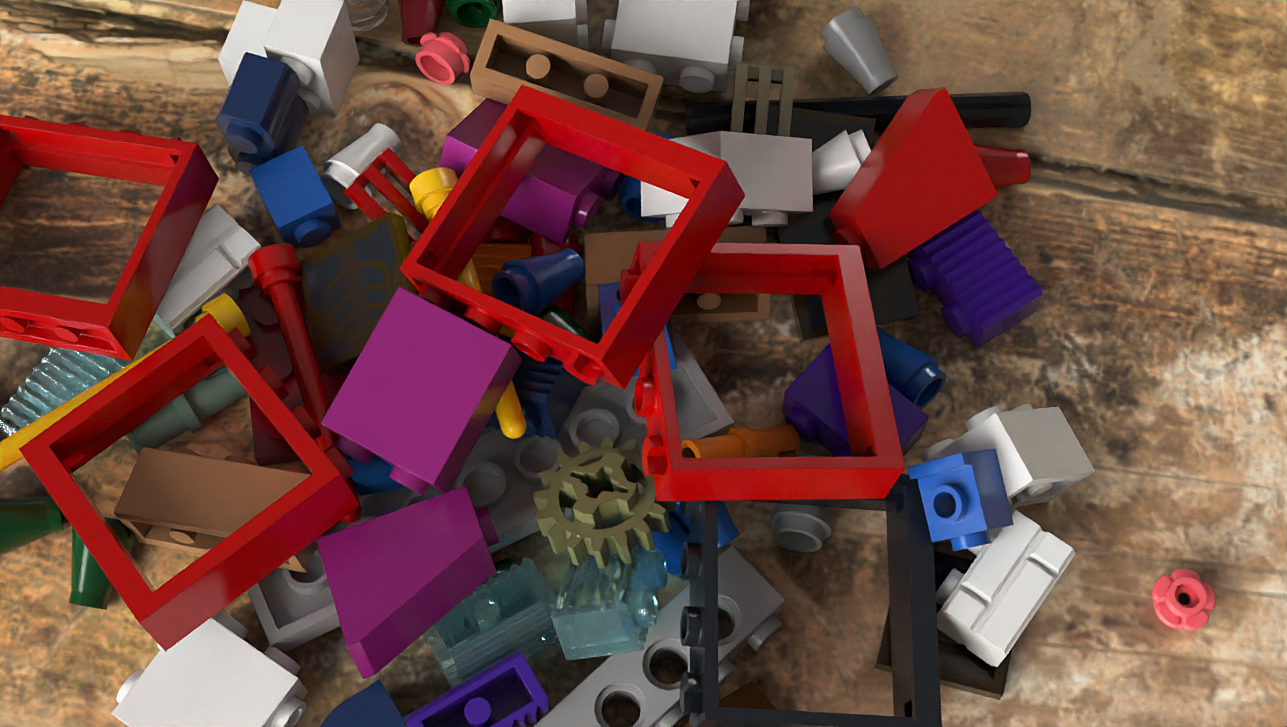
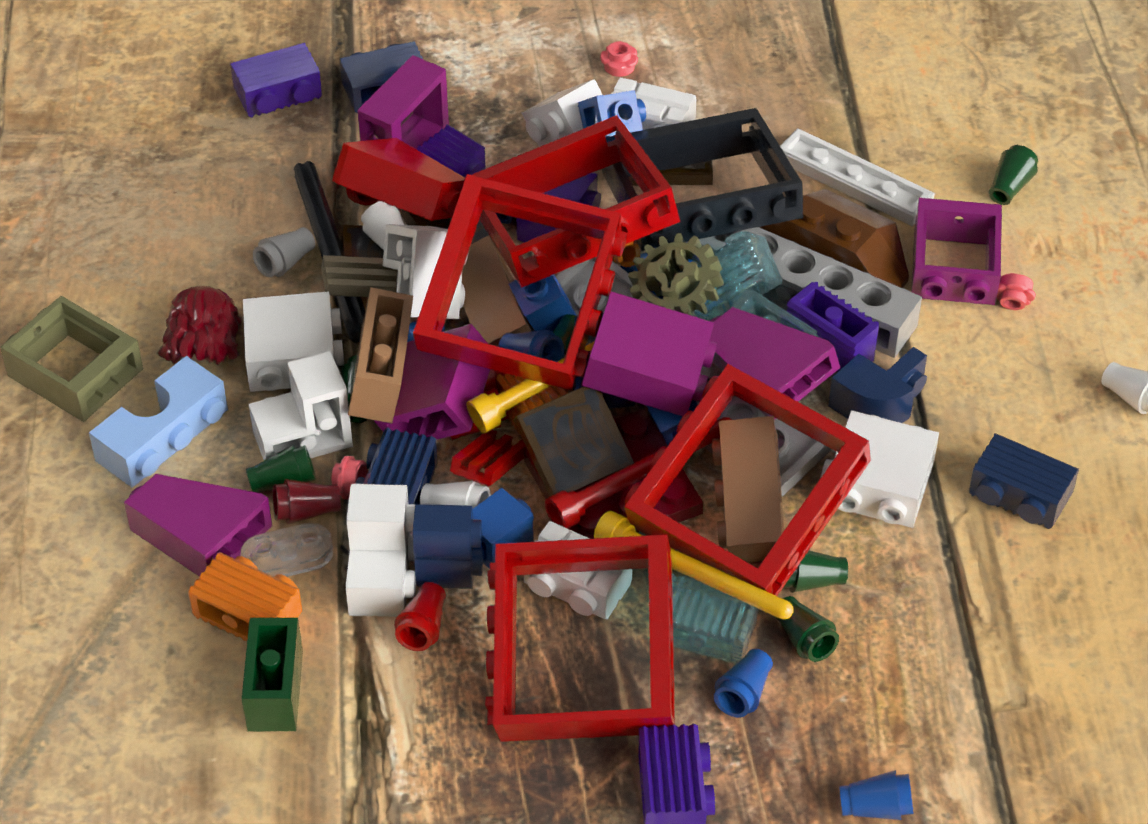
camera: 105 degrees left, 20 degrees down
none -> dark purple brick [230,43,322,118]
none -> dark blue brick [339,41,423,113]
none -> dark blue brick [356,427,438,504]
none -> magenta window [357,55,449,149]
none -> red cone [394,582,446,651]

